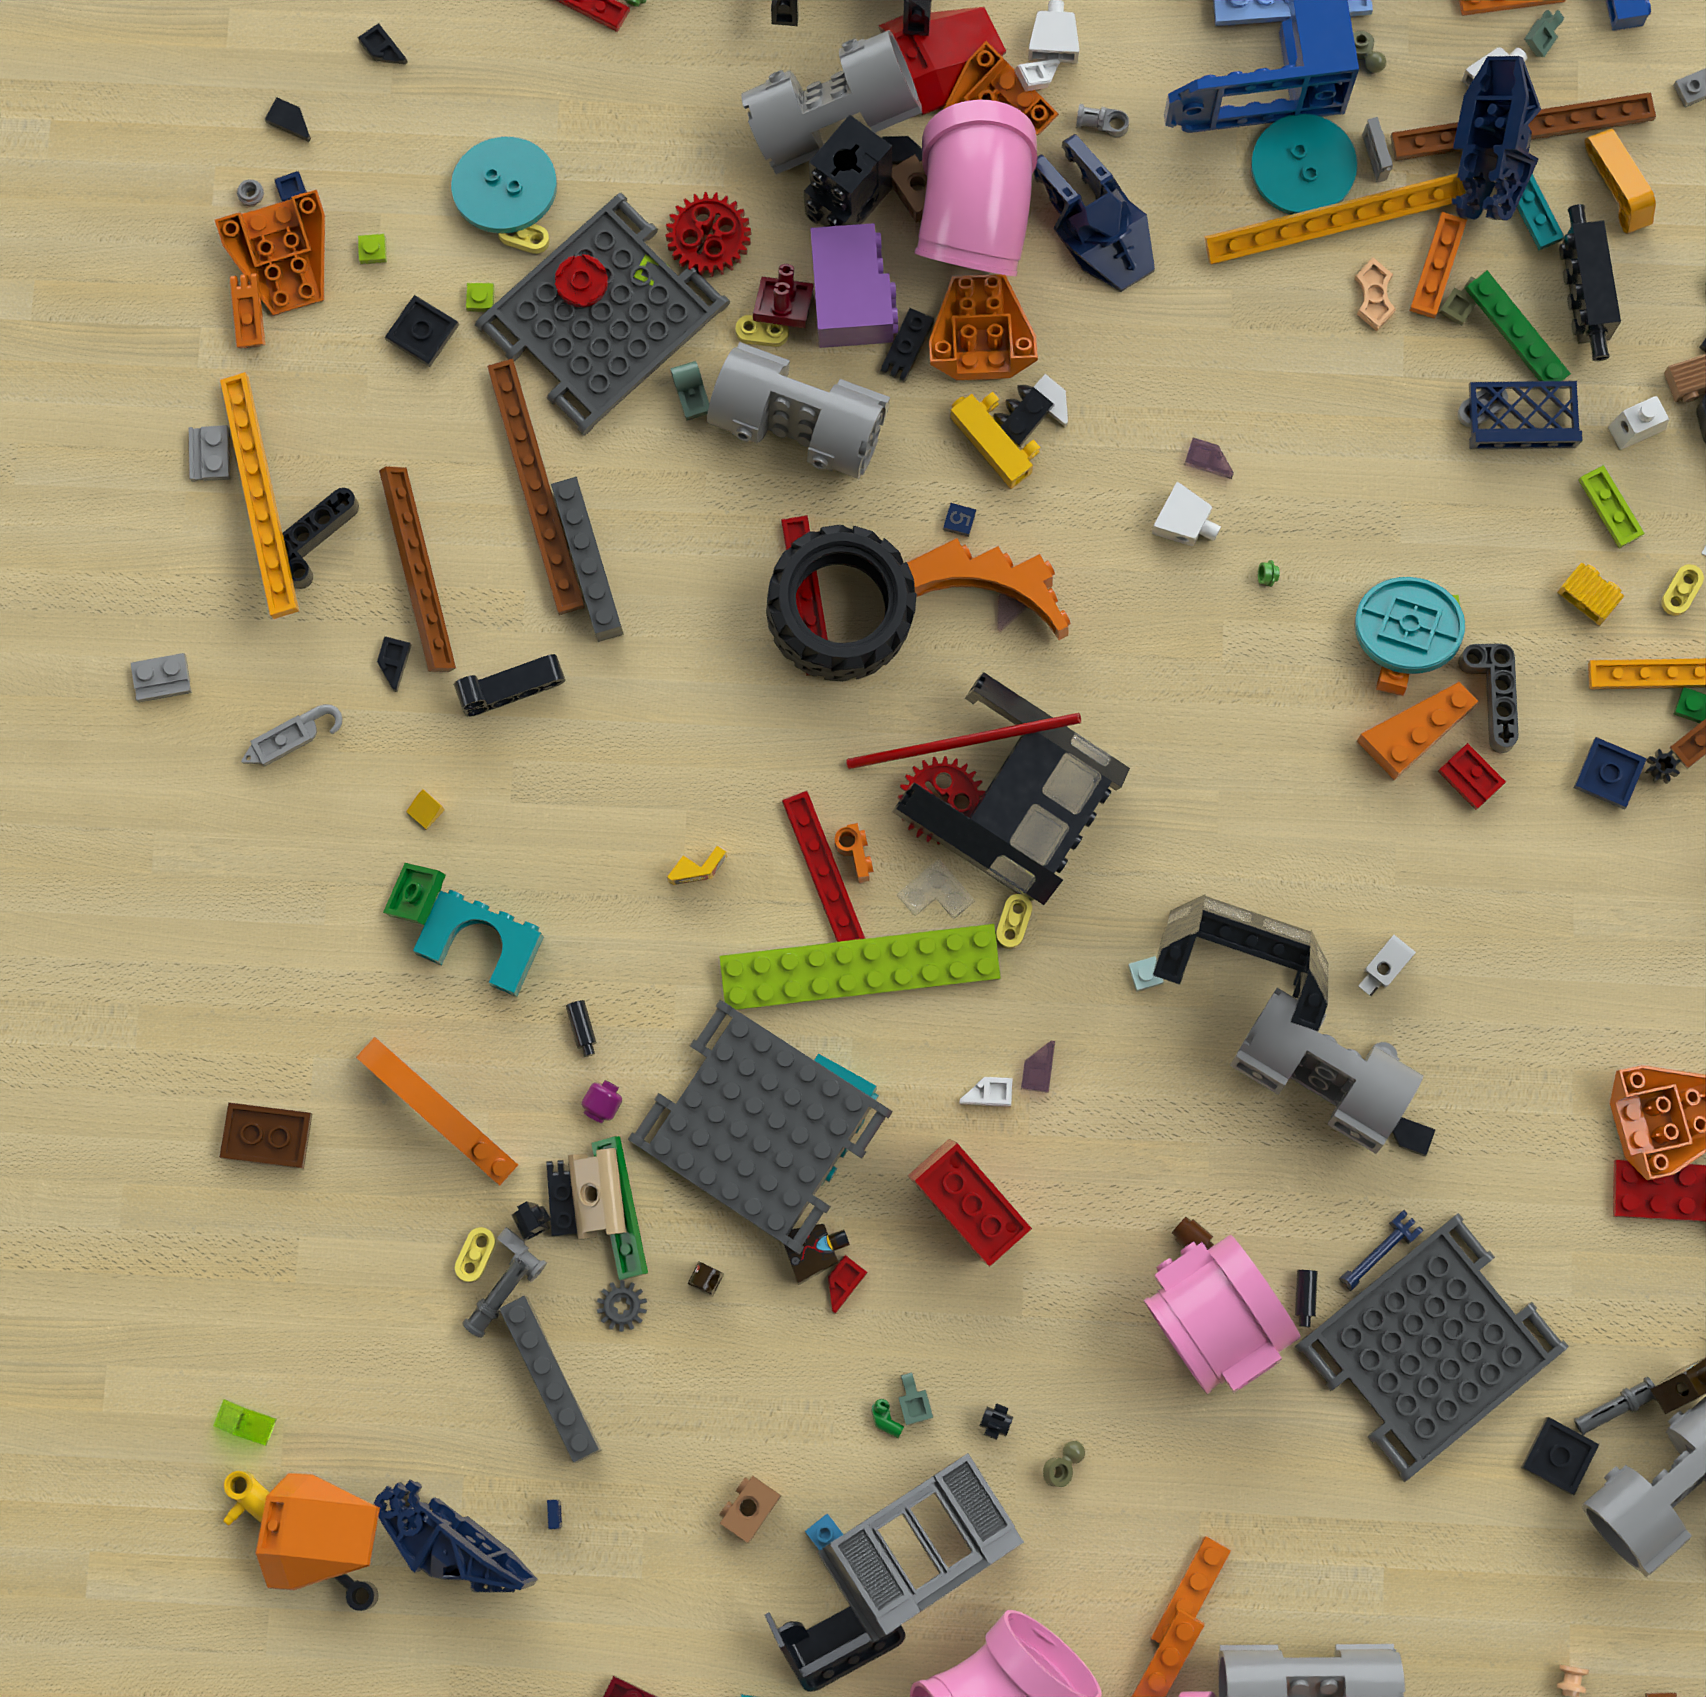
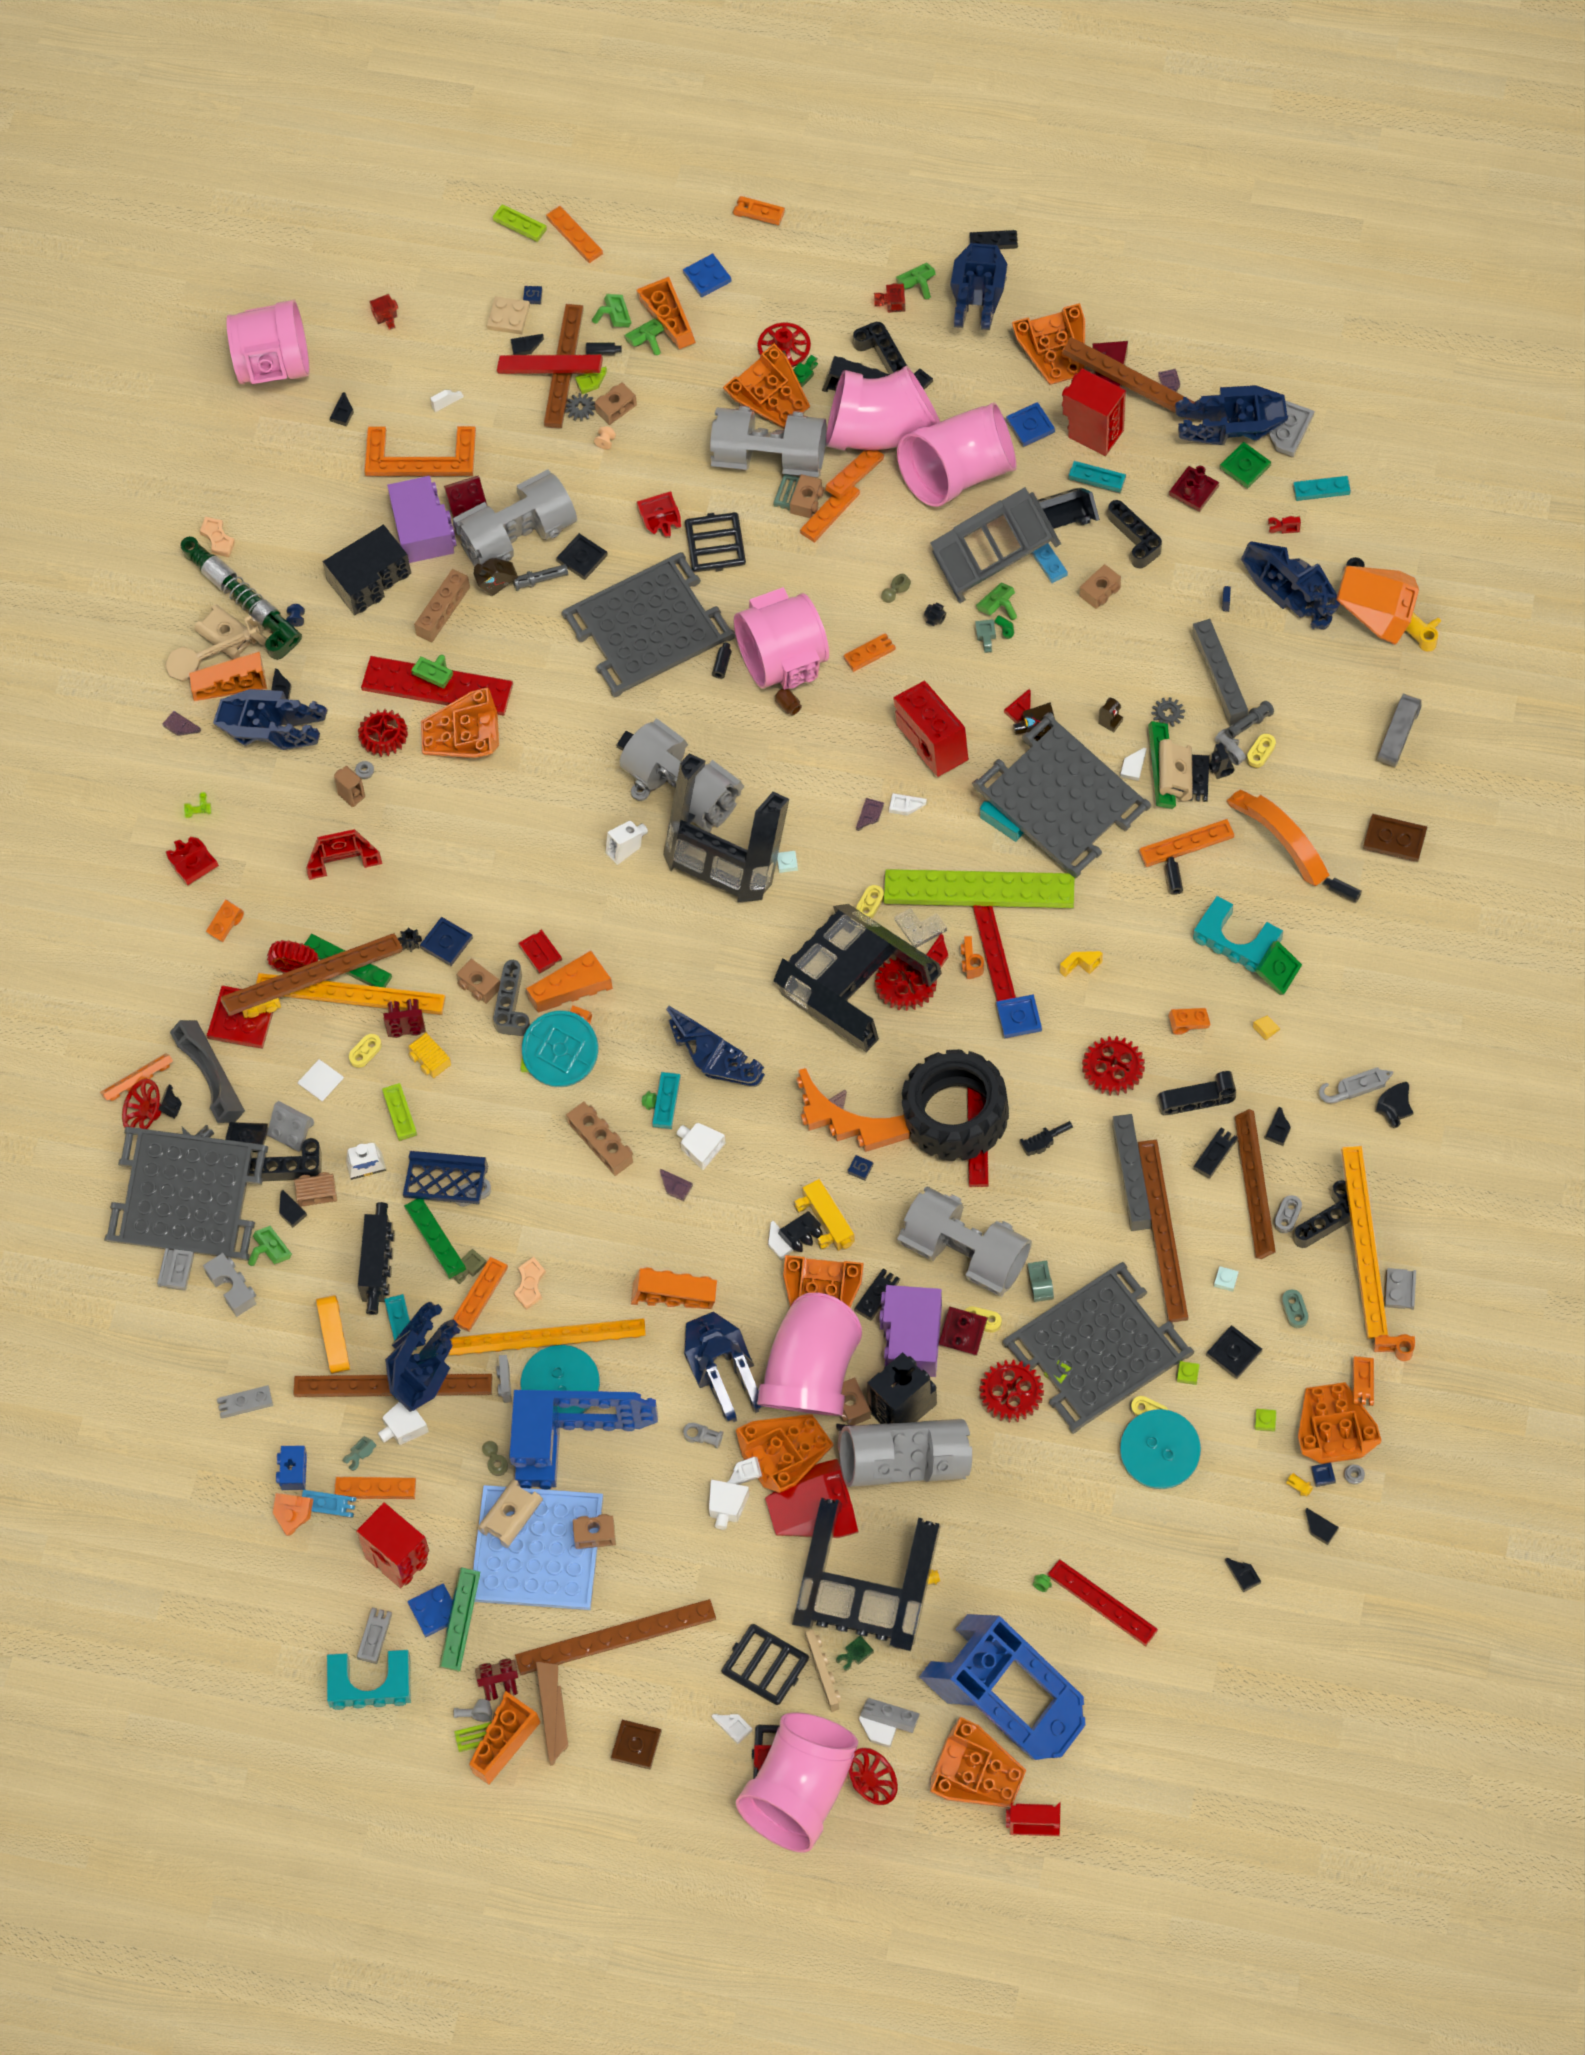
camera: 170 degrees left, 15 degrees down
light grey plate [131,653,192,703] -> none
clear neon green slope [213,1399,277,1446] -> none
red tile [555,254,608,307] -> none
magenta head [581,1080,623,1124] -> none
red piece [846,713,1082,769] -> none
dark blue hinge [1339,1210,1424,1292] -> none
none -> dark red plate [383,999,426,1038]
none -> medium nougat brick [456,958,500,1004]
none -> medium nougat brick [566,1102,633,1176]
none -> orange wedge [631,1267,717,1309]
none -> red plate [636,491,681,538]
none -> teal plate [652,1072,681,1129]
none -> dark blue connector [666,1006,765,1087]
none -> black bar [685,512,746,572]
none -> sand green tile [773,474,800,510]
none -> medium nougat brick [790,474,824,518]
none -> orange hinge [844,633,896,672]
none -> red tile [926,934,949,968]
none -> bright green plate [976,582,1017,620]
none -> blue plate [996,994,1042,1039]
none -> black piece [1020,1121,1073,1156]
none -> red gear [1082,1036,1145,1096]
none -> black beam [1108,500,1162,569]
none -> white tile [1120,748,1147,781]
none -> orange plate [1139,819,1234,867]
none -> orange plate [1168,1008,1211,1035]
none -> black hinge [1194,1127,1238,1179]
none -> light aqua plate [1214,1266,1239,1292]
none -> red plate [1268,516,1301,534]
none -> light grey plate [1275,1195,1302,1233]
none -> sand green plate [1282,1289,1309,1328]
none -> yellow pin [1286,1473,1313,1497]
none -> black cylinder [1324,877,1362,903]
none -> orange plate [1374,1334,1415,1361]
none -> black arm [1376,1082,1414,1128]
none -> flat silver beam [1377,693,1422,767]

